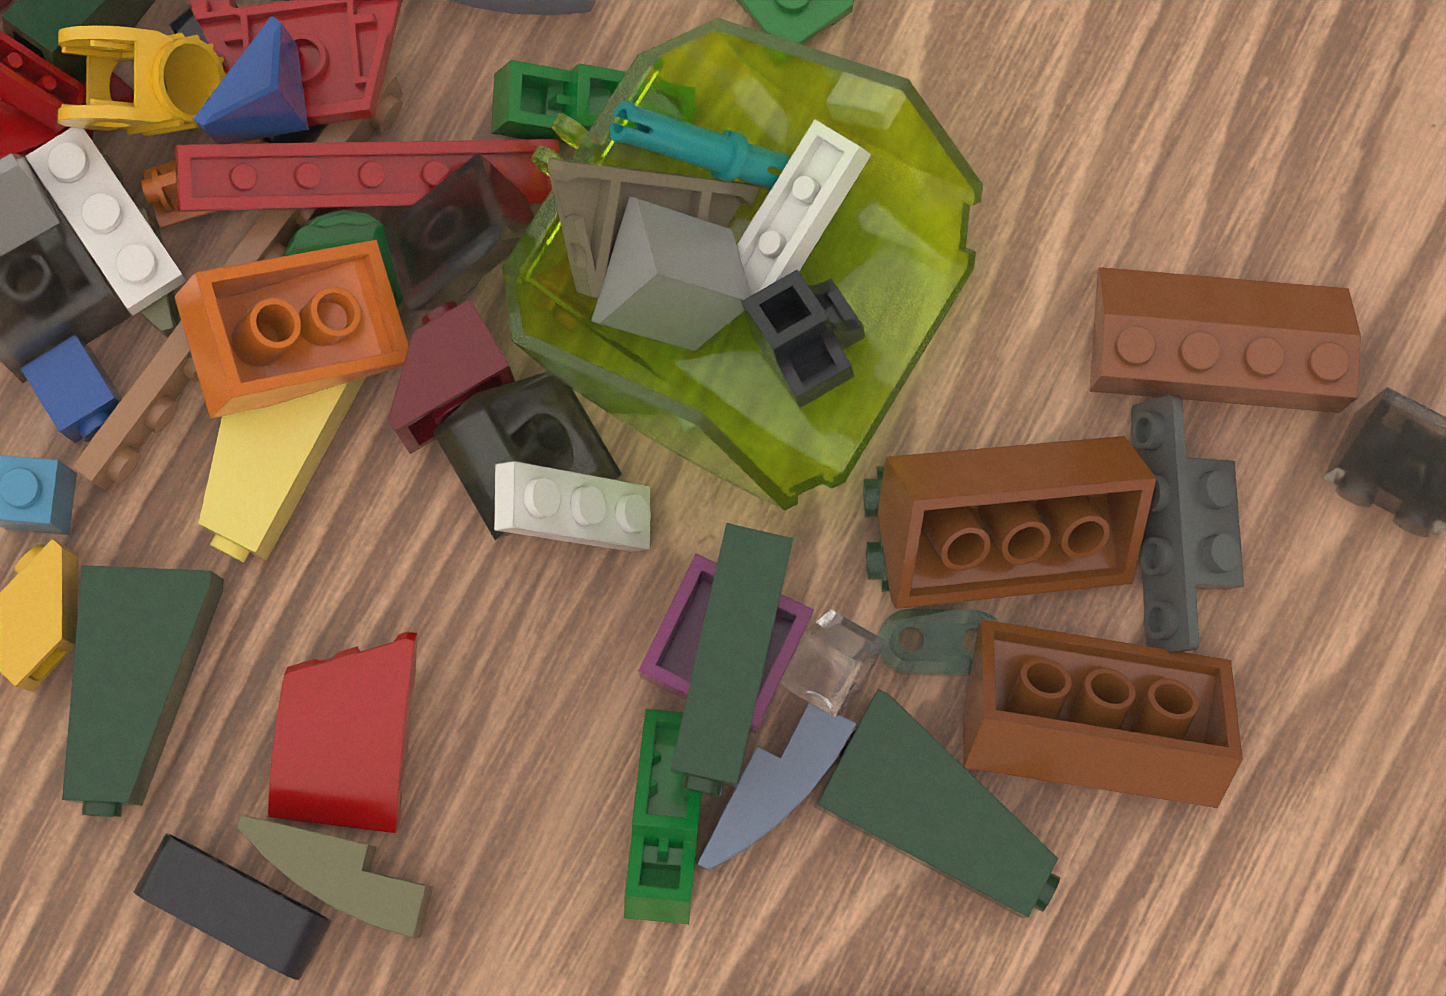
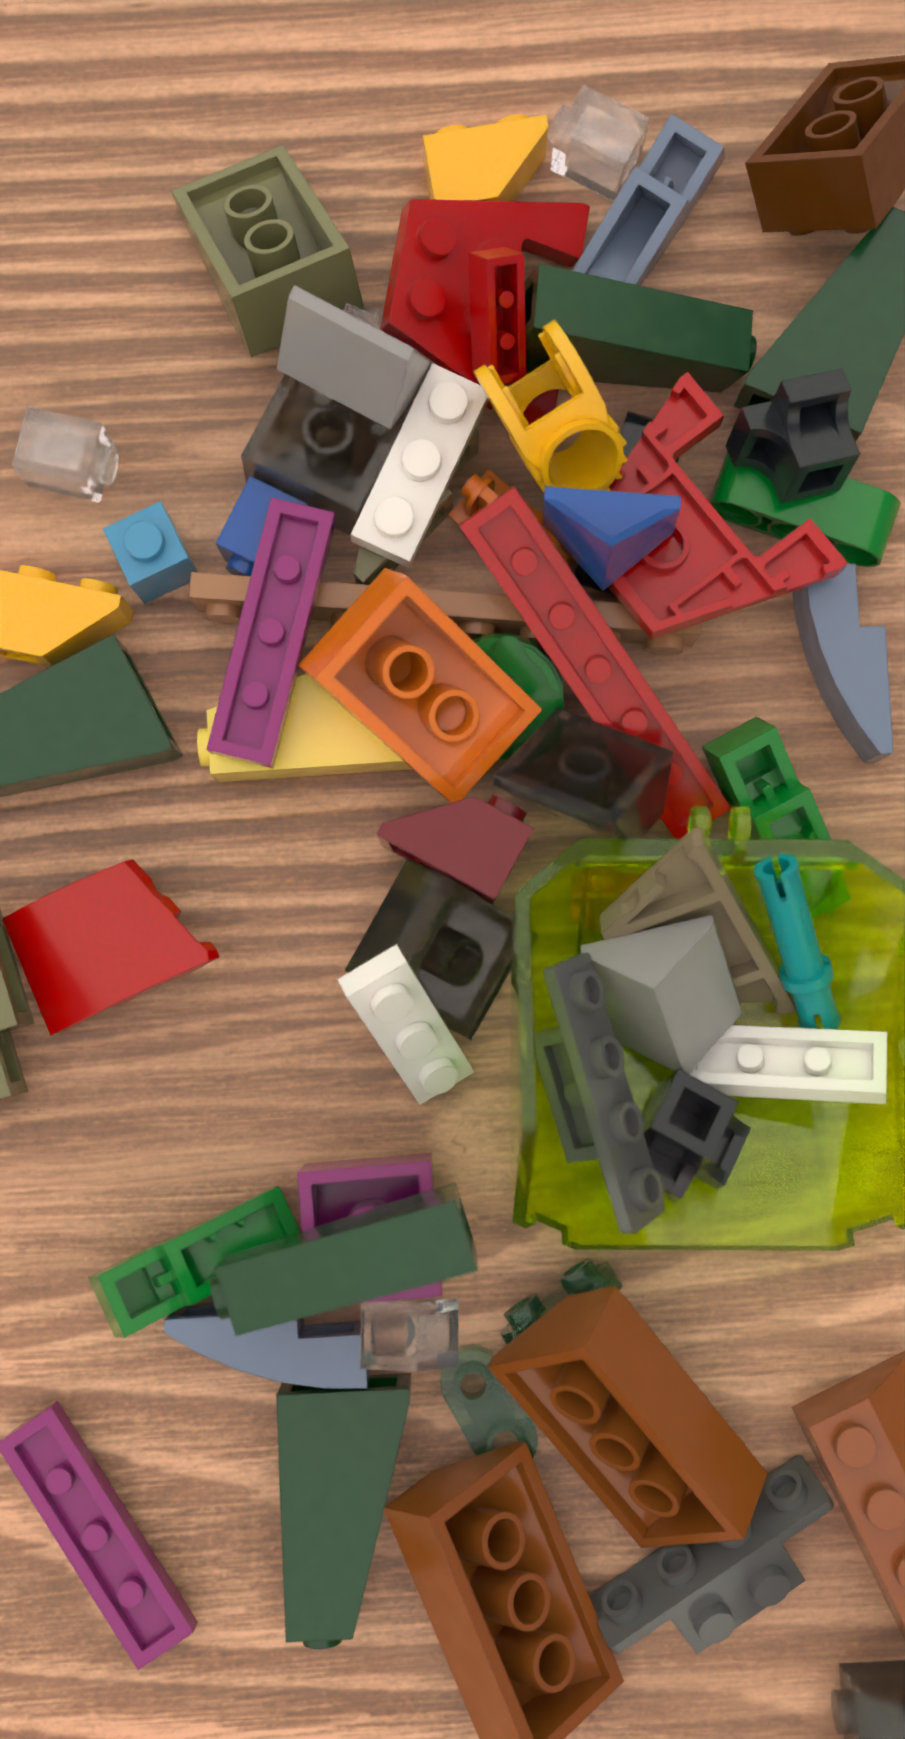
camera: 60 degrees right, 5 degrees up
none -> magenta plate [206,497,336,769]
none -> dark grey bracket [529,952,665,1234]

